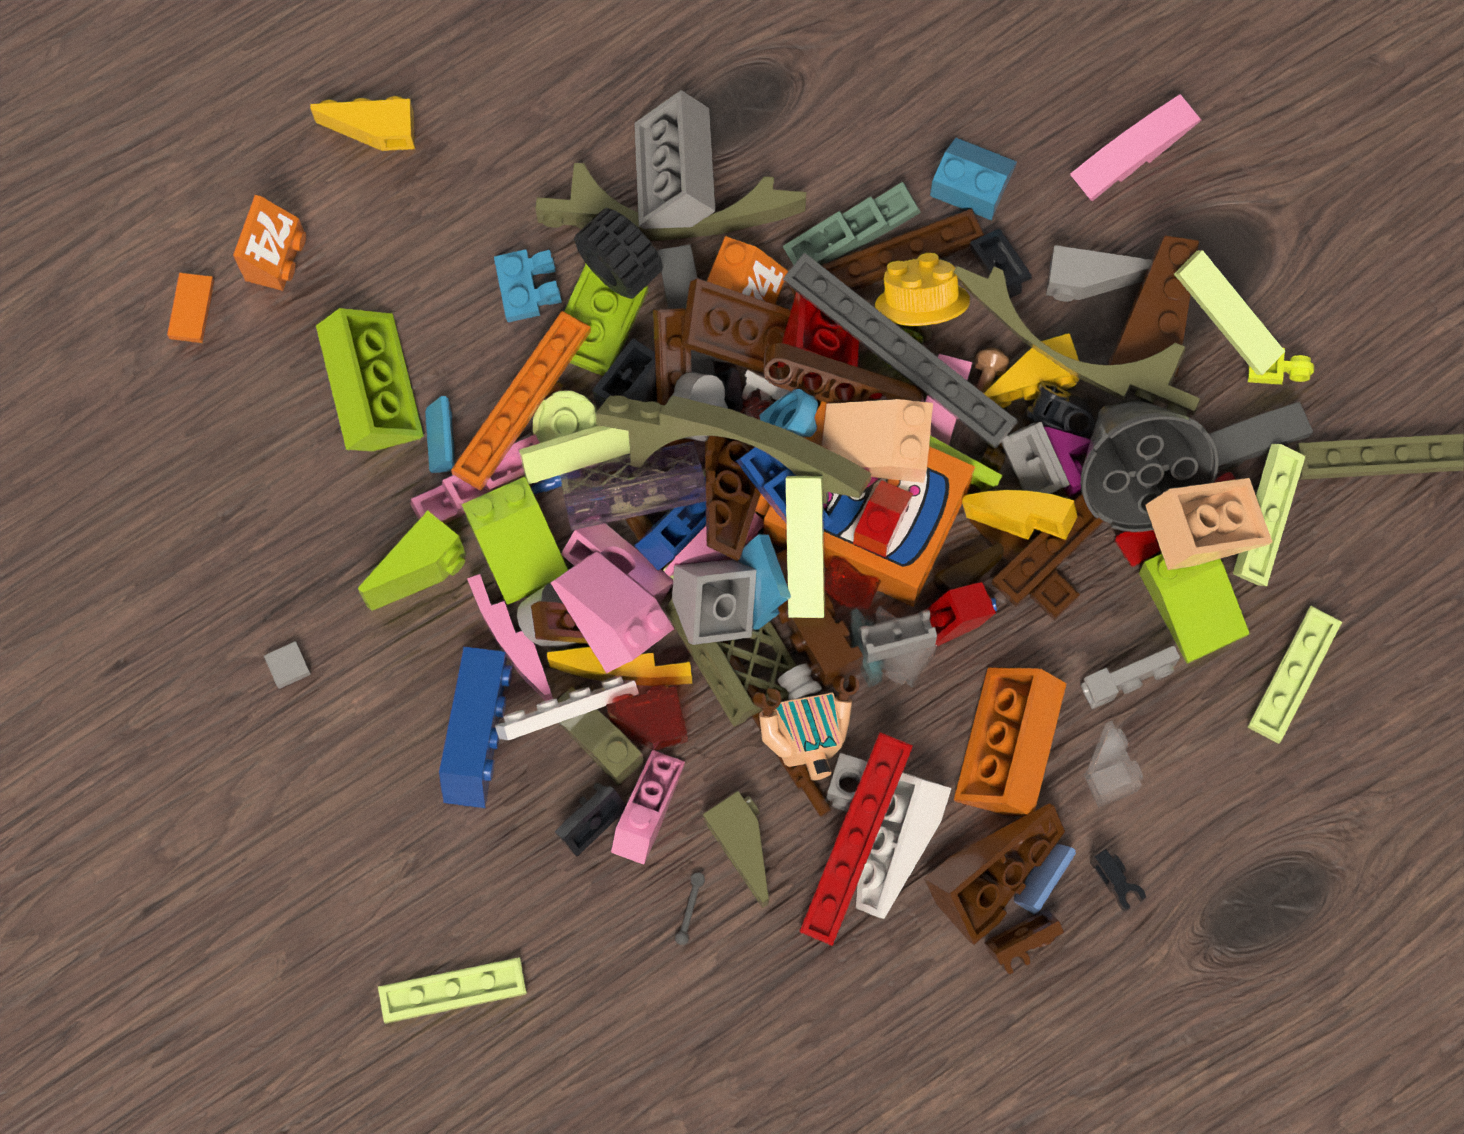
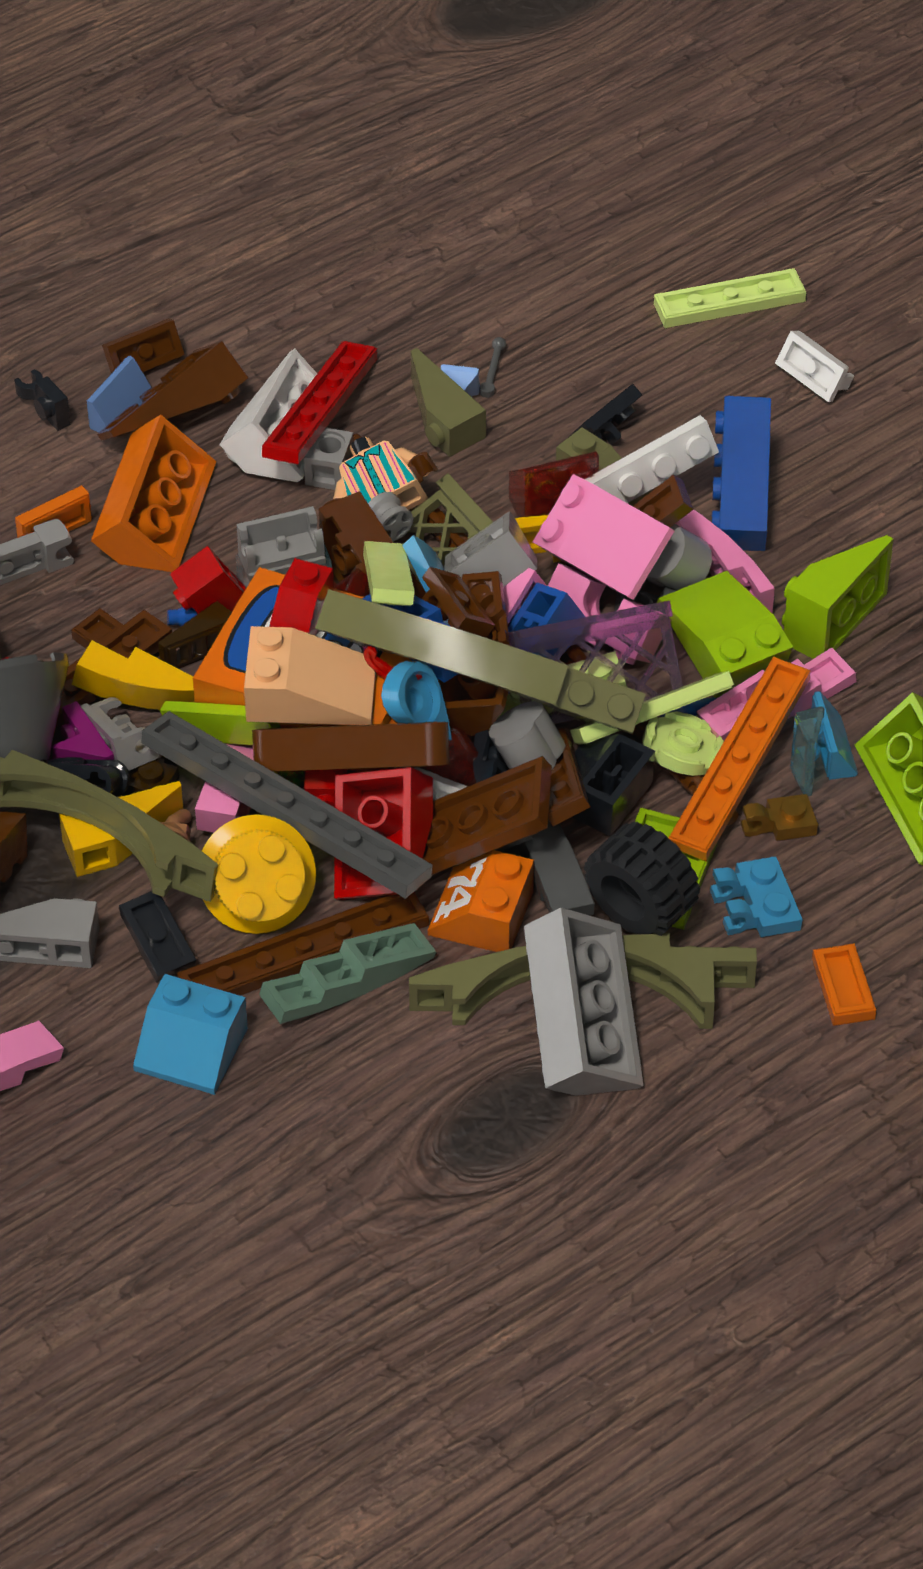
camera: 175 degrees right, 25 degrees down
bright pink slope [611,750,685,865] -> none
clear slope [1084,721,1143,808] -> none
none -> orange tile [15,485,92,538]
none -> reddish brown plate [422,567,495,638]
none -> light blue slope [440,364,480,397]
none -> pearl gold plate [740,794,818,841]
none -> white plate [775,331,854,402]
none -> clear light blue slope [790,707,825,796]
none -> orange tile [812,943,876,1026]

